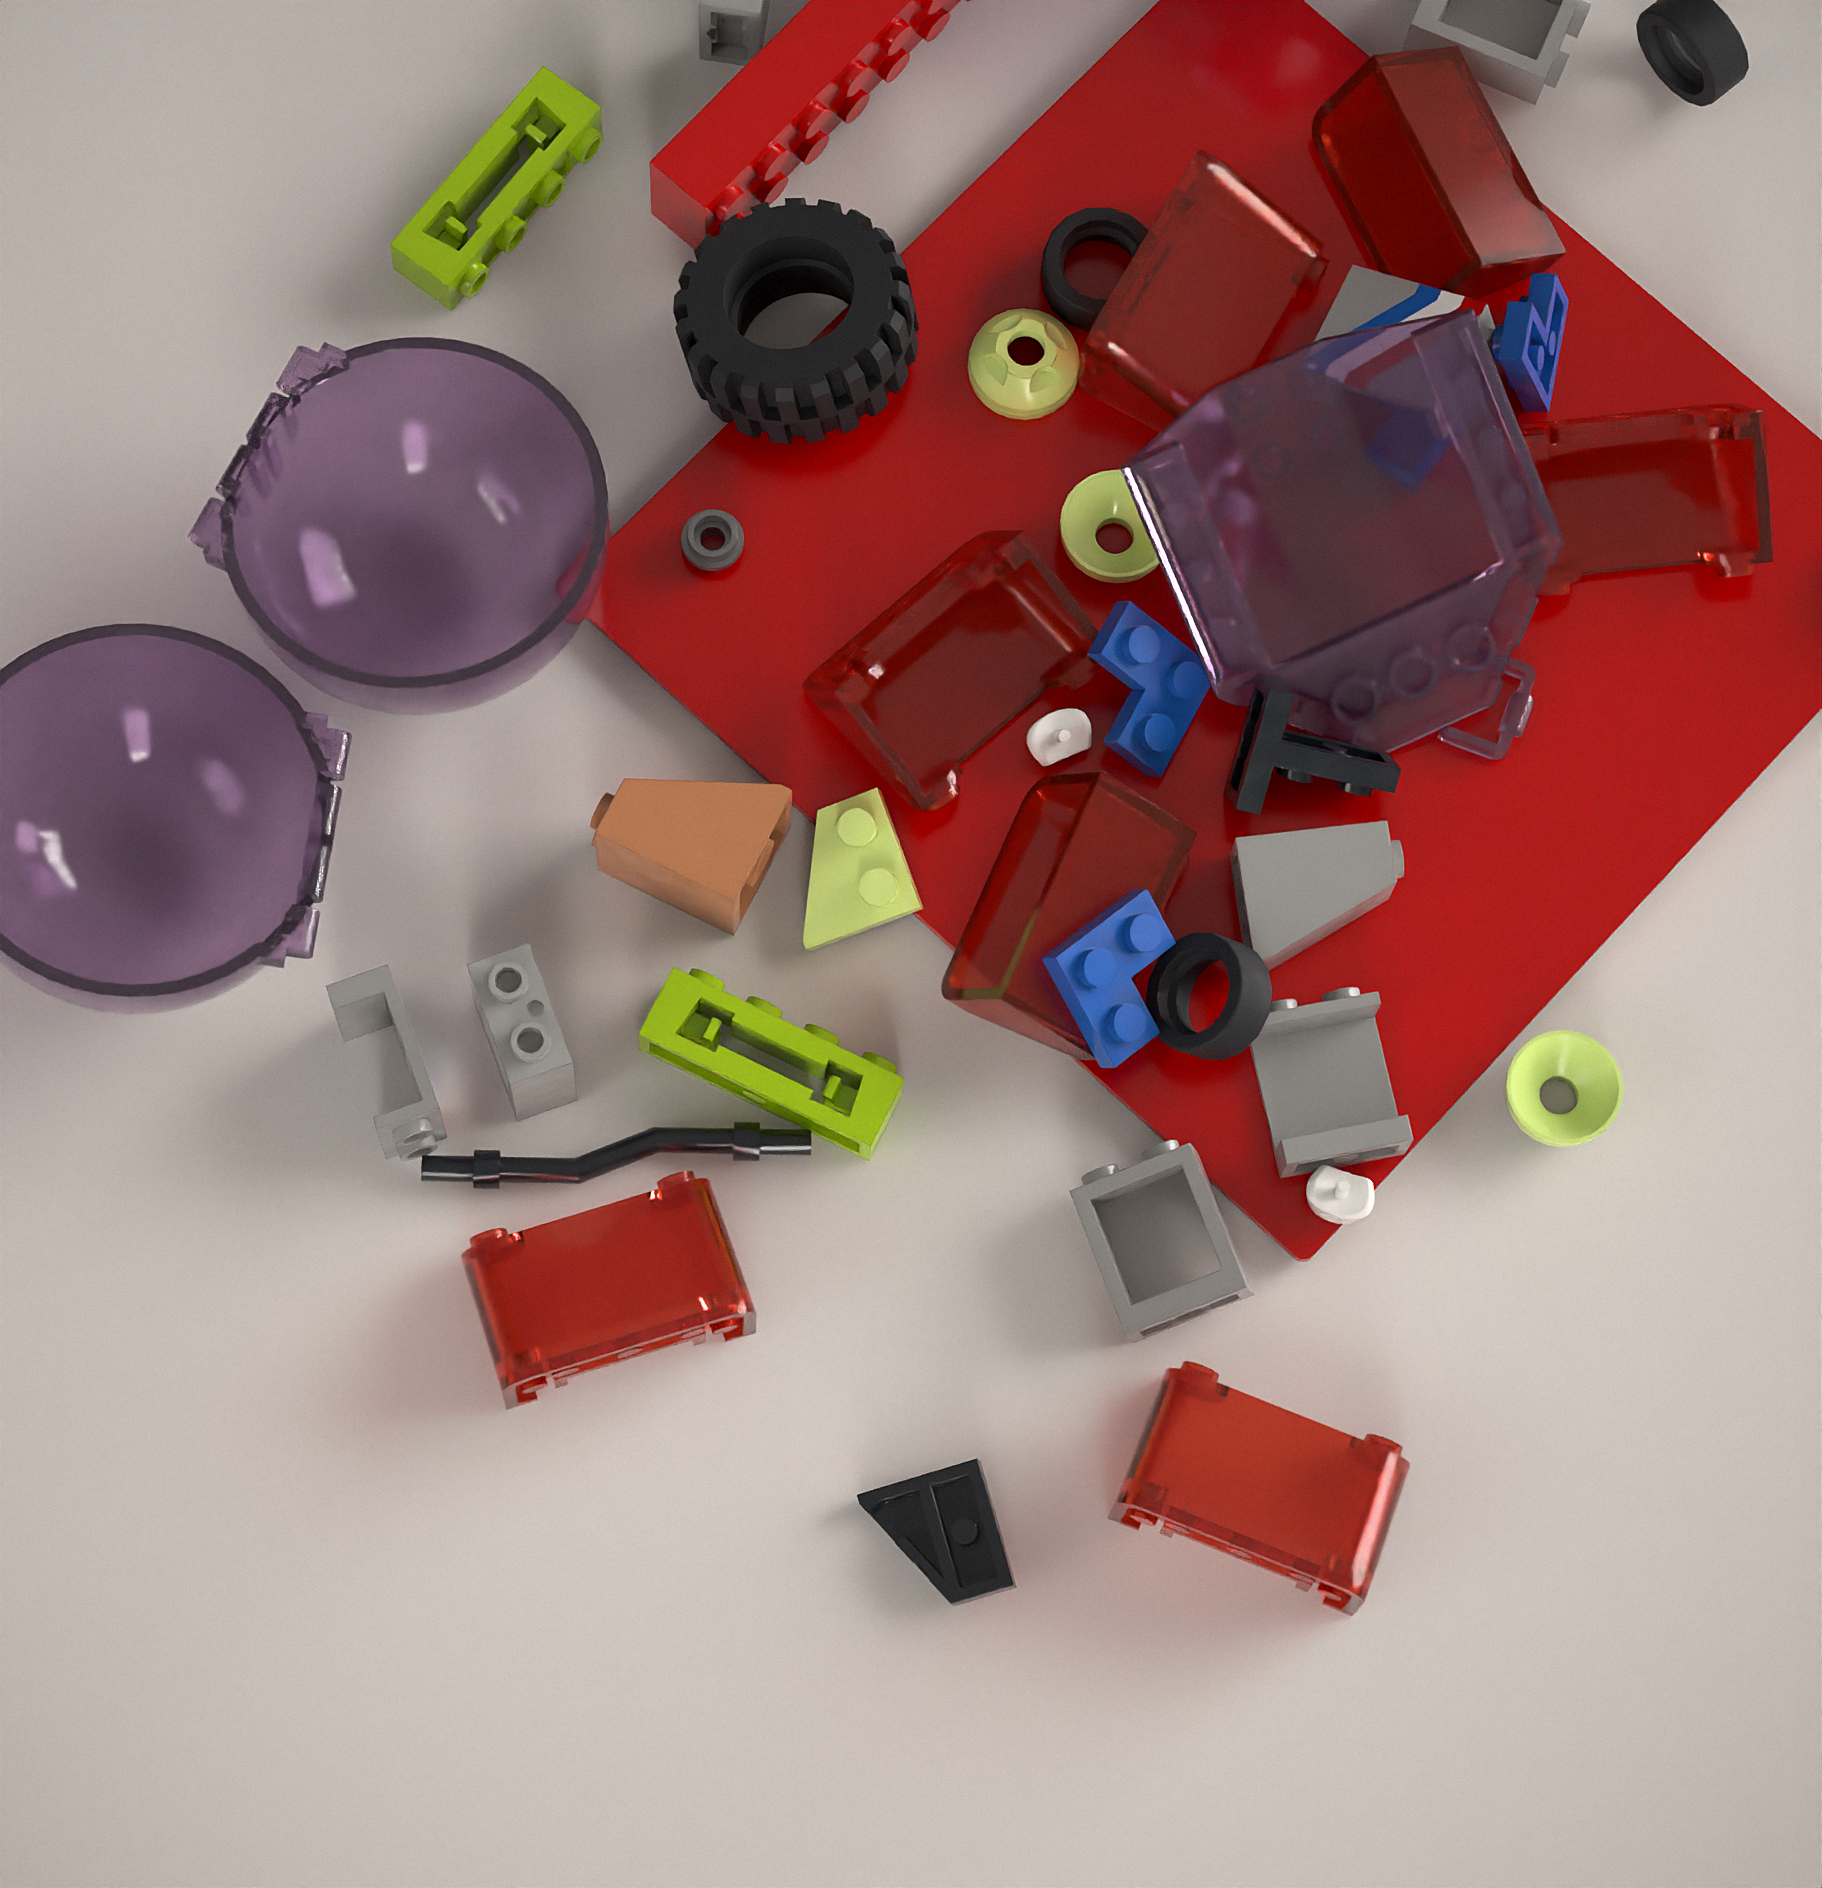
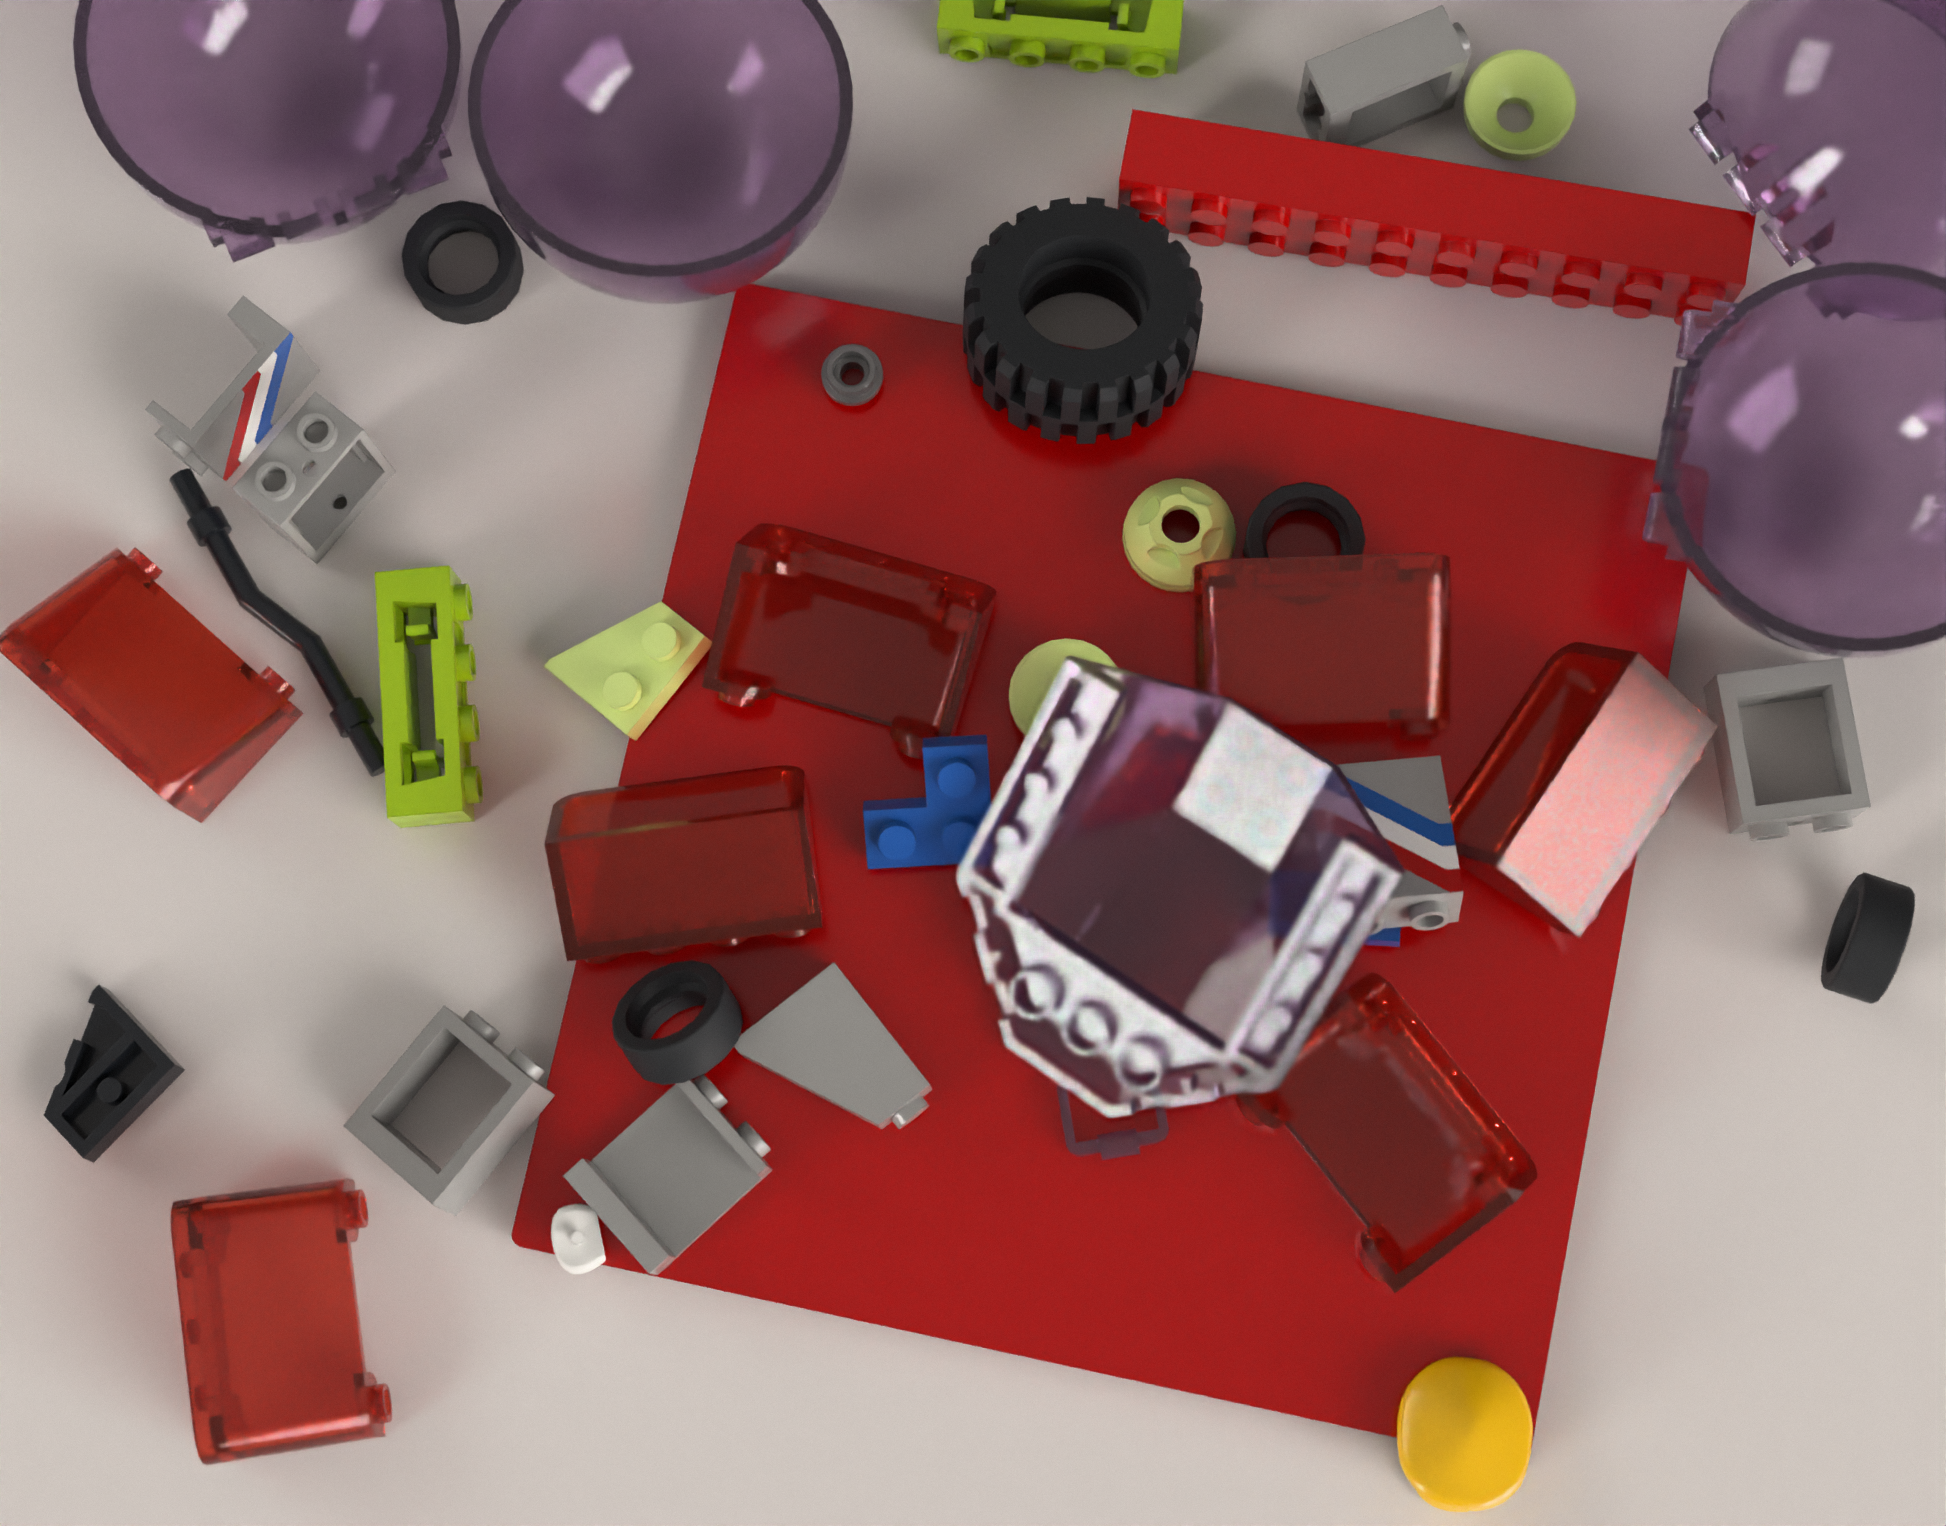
camera: 75 degrees right, 5 degrees up
nougat slope [590,778,792,936] -> none
white piece [1026,708,1092,766] -> none
blue plate [1041,888,1176,1068] -> none
black bracket [1224,672,1402,814] -> none
blue plate [1492,273,1569,413] -> none
yellowish green piece [1505,1030,1623,1147] -> none
none -> black tyre [401,200,524,325]

